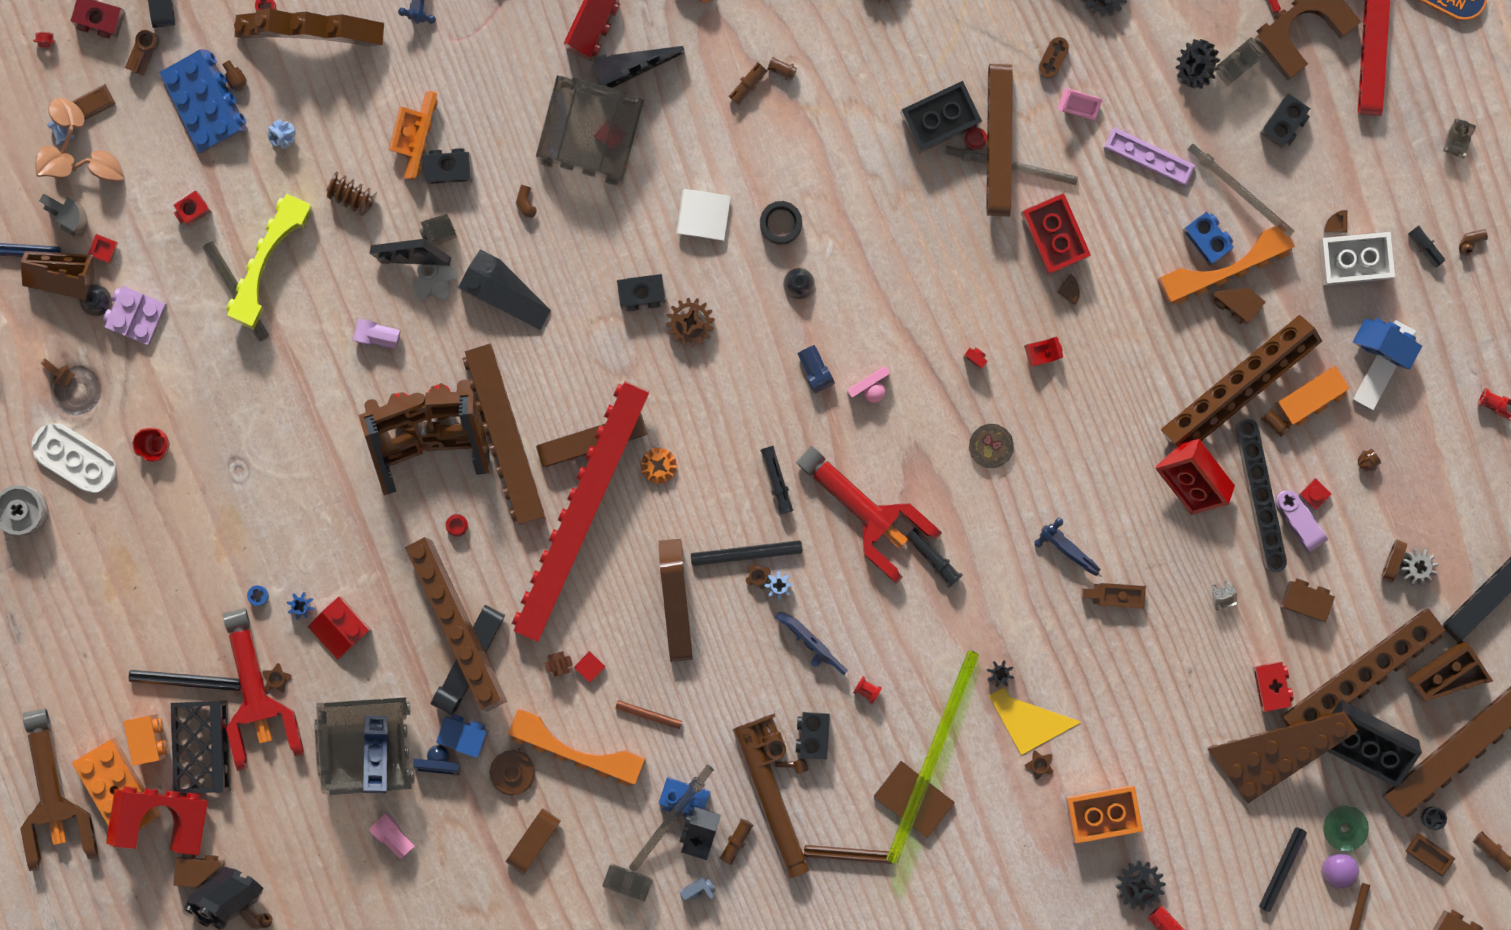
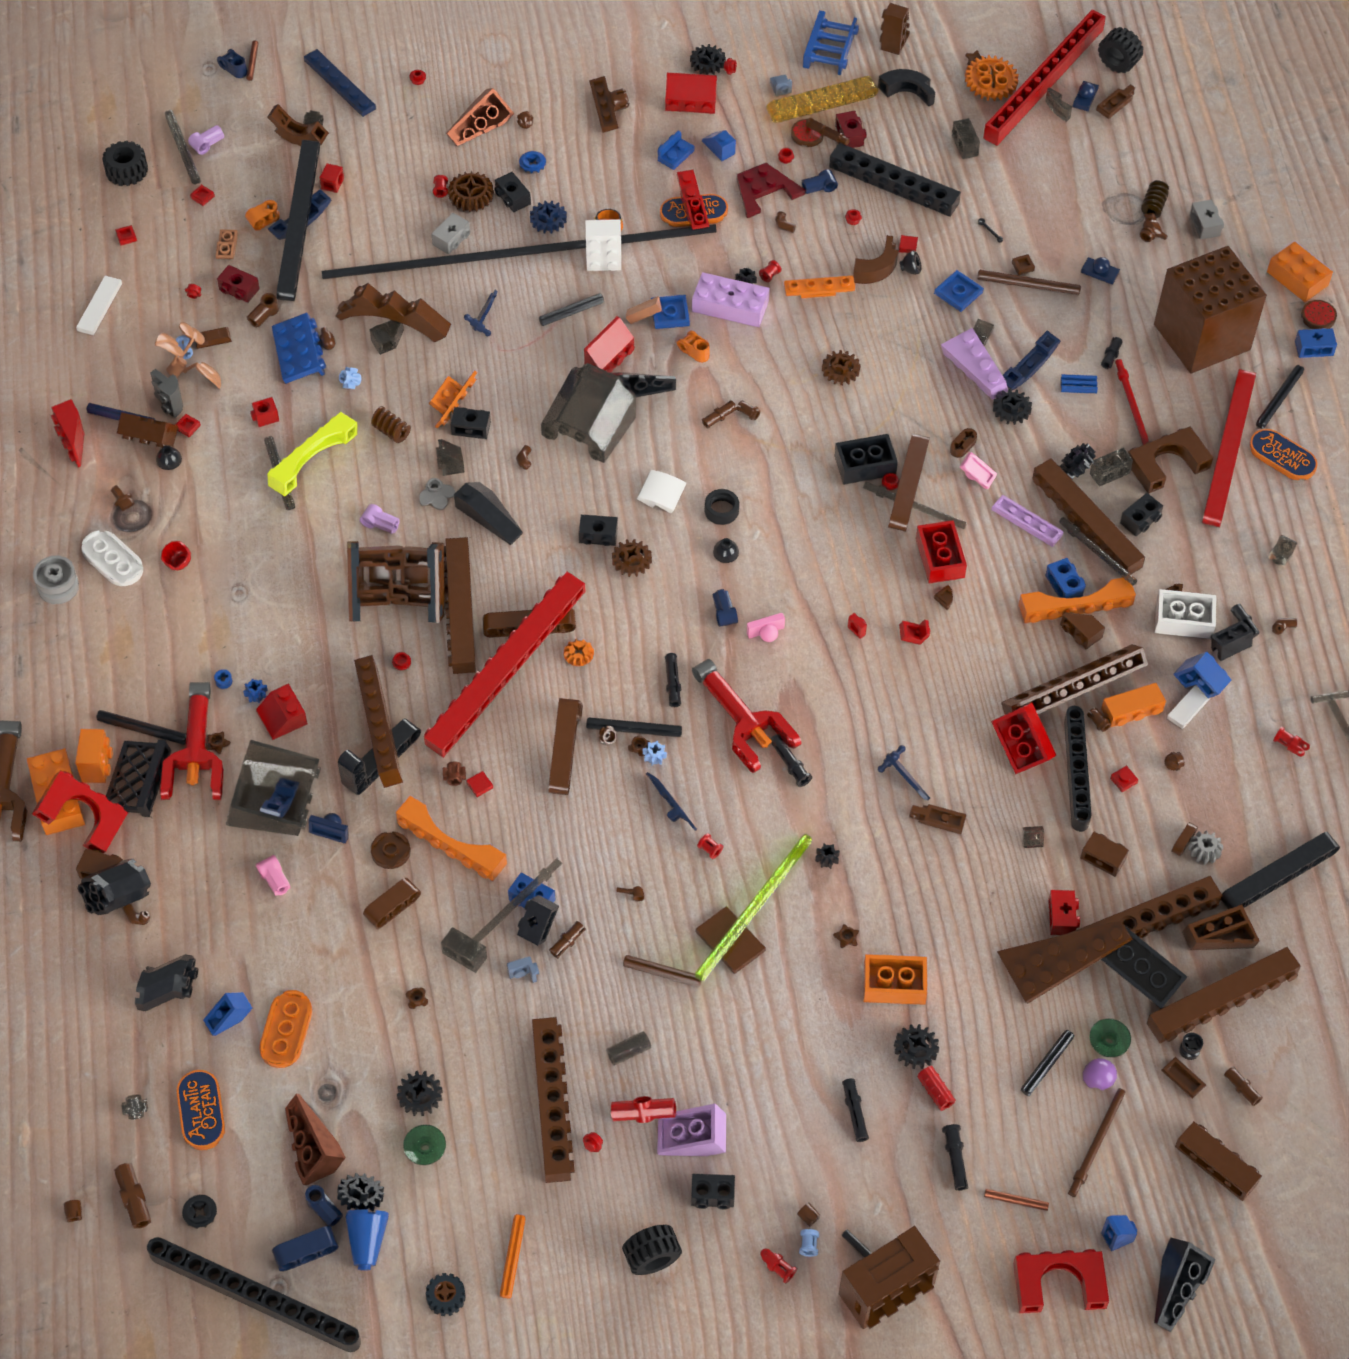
camera: 15 degrees right, 30 degrees down
lavender plate [103,286,167,346] -> none
black wing [369,239,451,266] -> none
blue brick [436,714,489,758] -> none
copper bar [615,700,682,730] -> none
reddish brown piece [732,713,810,879] -> none
black brick [795,712,830,759] -> none
clear smoke tile [969,424,1014,469] -> none
yellow sticker [989,687,1080,755] -> none
lavender piece [1276,491,1328,553] -> none
none -> clear smoke slope [369,320,404,355]
none -> reddish brown plate [598,726,617,745]
none -> reddish brown brick [1032,458,1145,577]
none -> black hinge [1210,621,1253,661]

